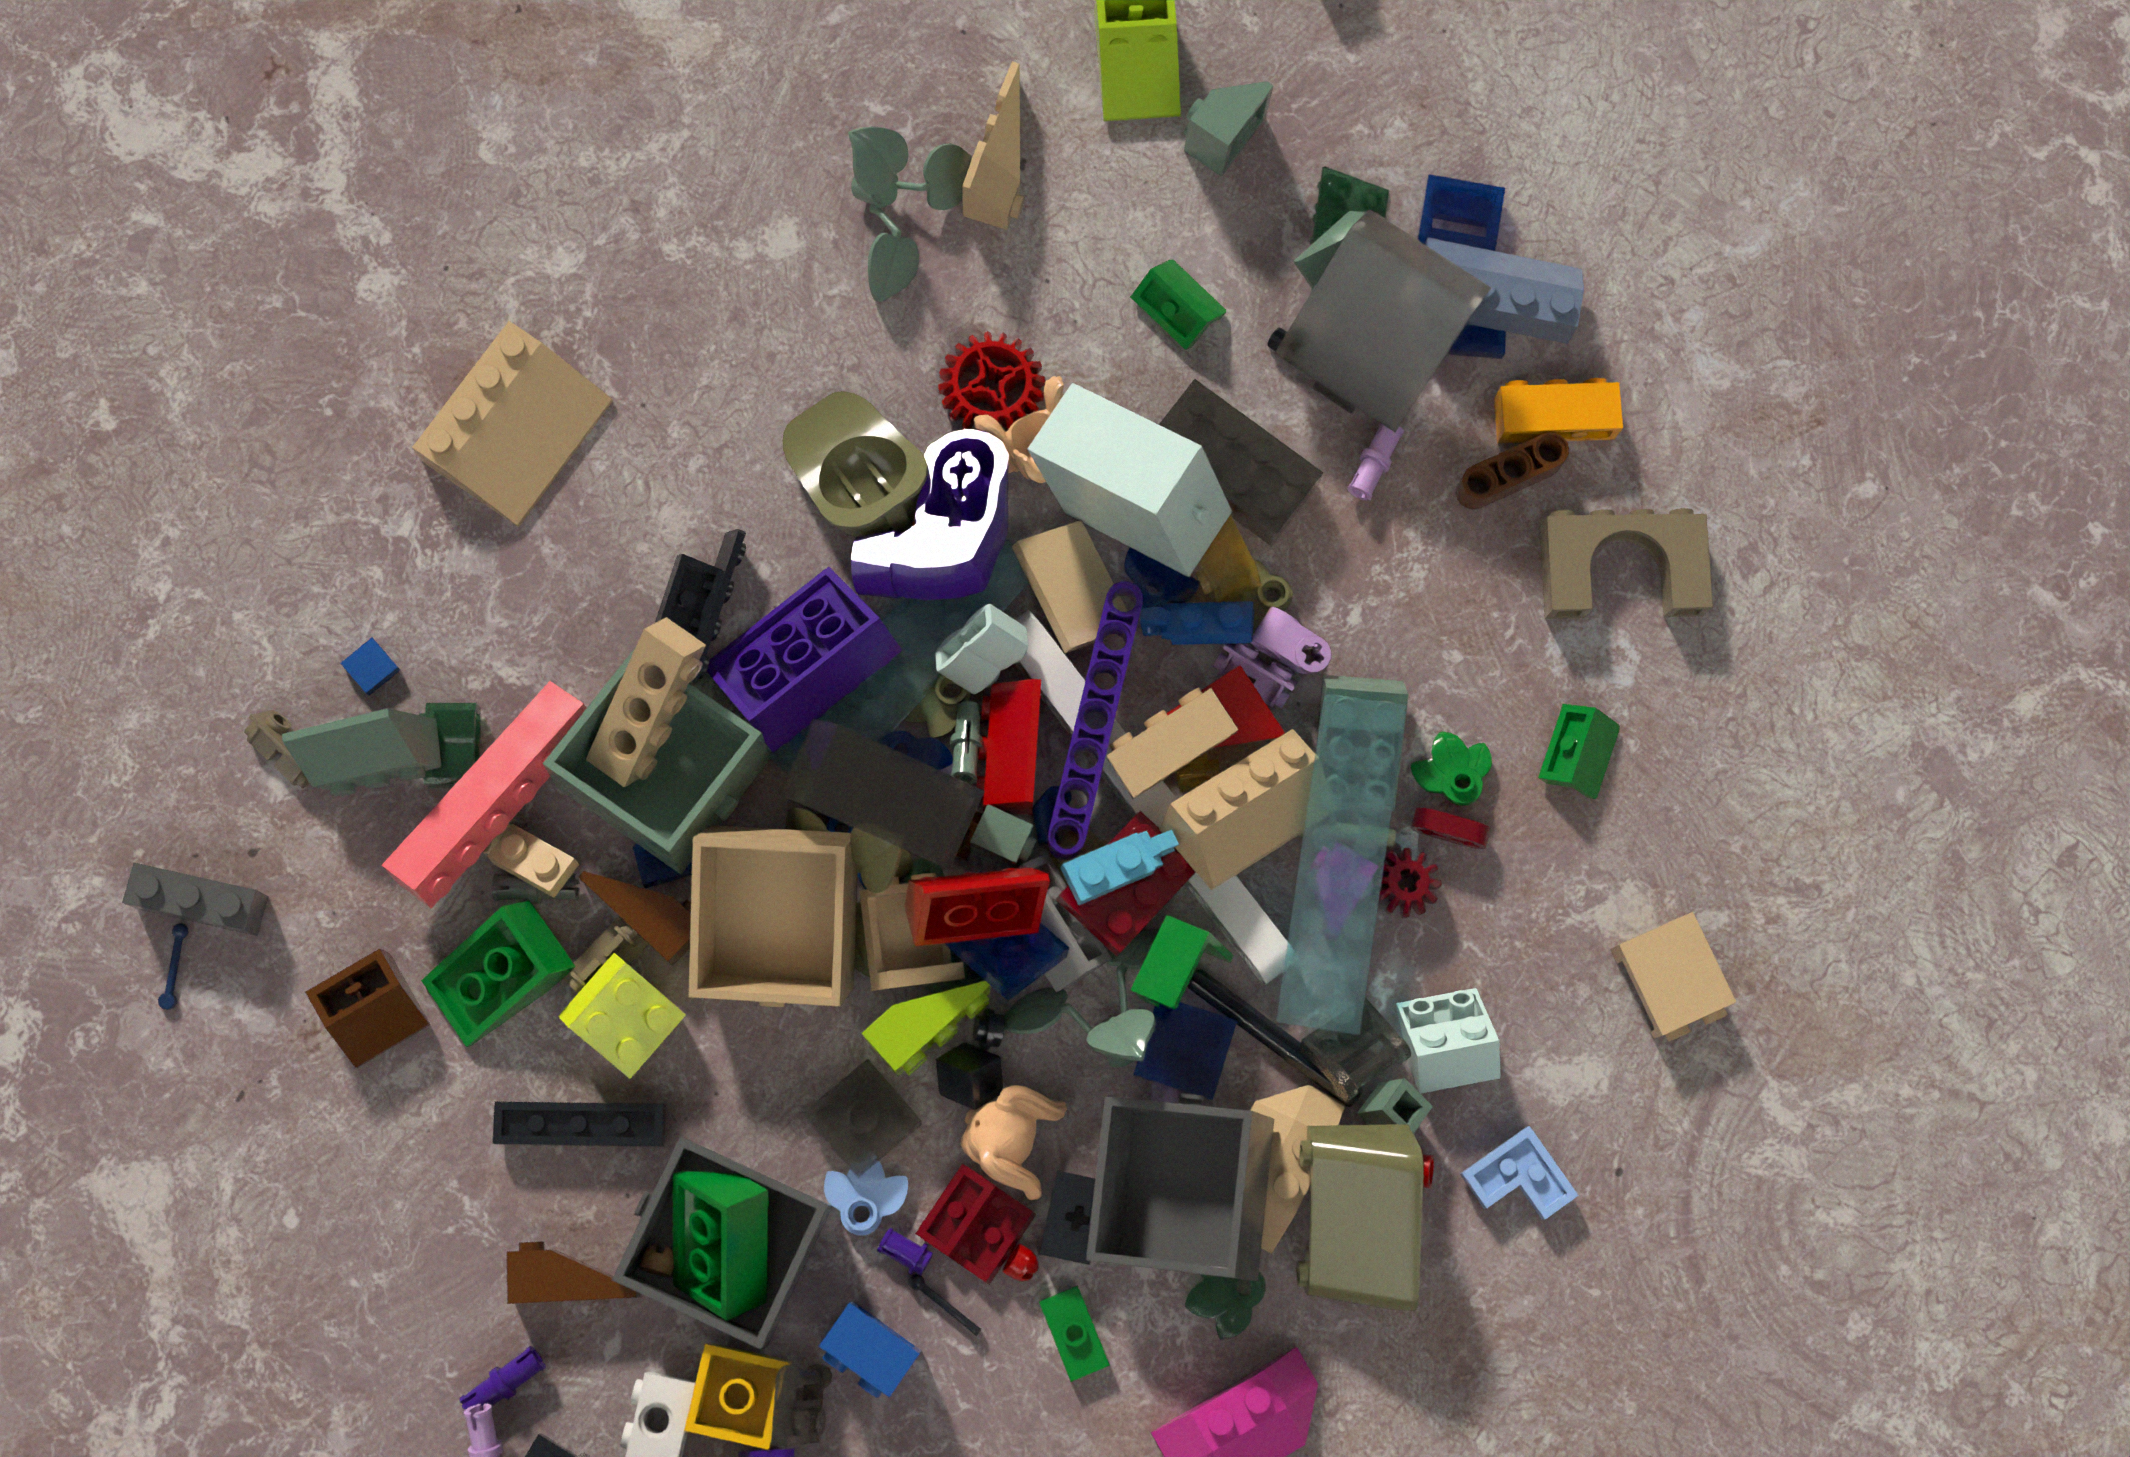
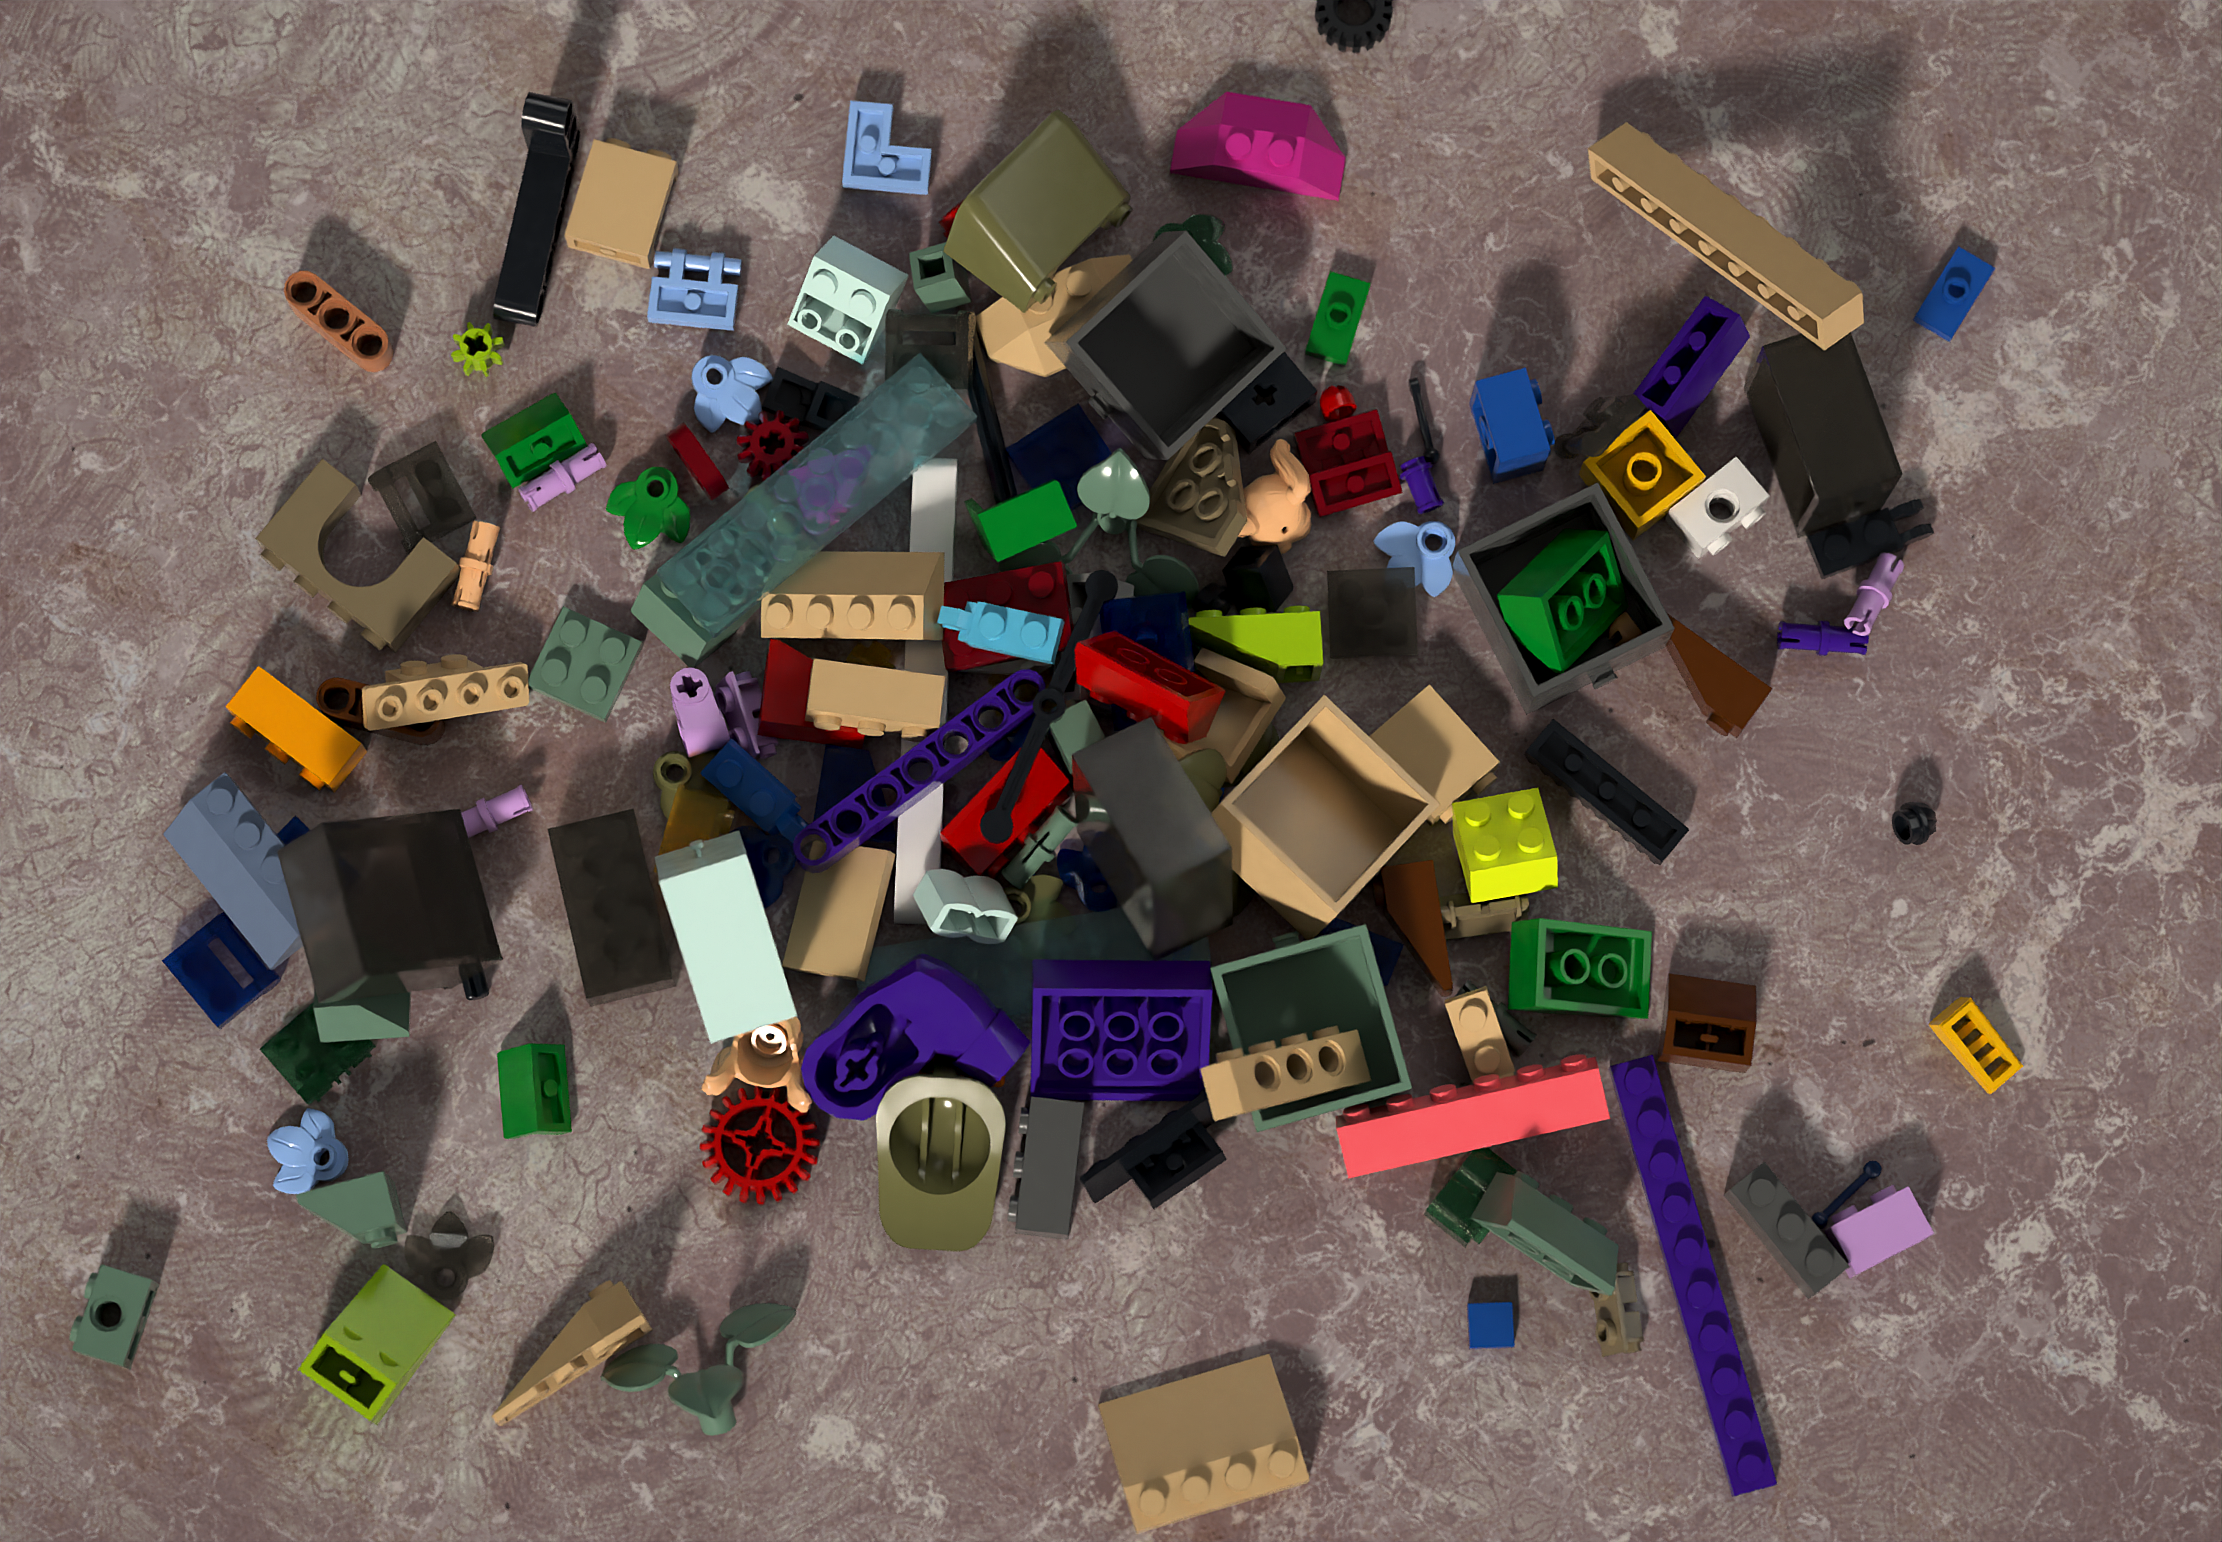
camera: 135 degrees left, 0 degrees up
none -> light blue plate [267,1108,349,1194]
none -> nougat beam [284,270,394,372]
none -> tan bracket [362,654,529,731]
none -> clear smoke plate [368,441,477,555]
none -> clear smoke plate [404,1211,494,1300]
none -> lime gear [451,322,505,377]
none -> light nougat pin [451,521,500,612]
none -> black beam [493,92,580,327]
none -> lavender pin [518,443,607,512]
none -> sand green plate [528,606,643,723]
none -> light blue plate [647,248,742,331]
none -> light blue plate [691,355,772,433]
none -> black slope [761,367,860,438]
none -> clear blue wing [813,744,897,845]
none -> black piece [980,570,1118,844]
none -> dark grey brick [1008,1097,1084,1240]
none -> dark tan plate [1133,418,1247,557]
none -> tan brick [1369,684,1500,827]
none -> dark purple plate [1609,1055,1777,1497]
none -> lavender brick [1824,1185,1934,1278]
none -> black plate [1892,802,1937,845]
none -> yellow slope [1928,997,2023,1094]

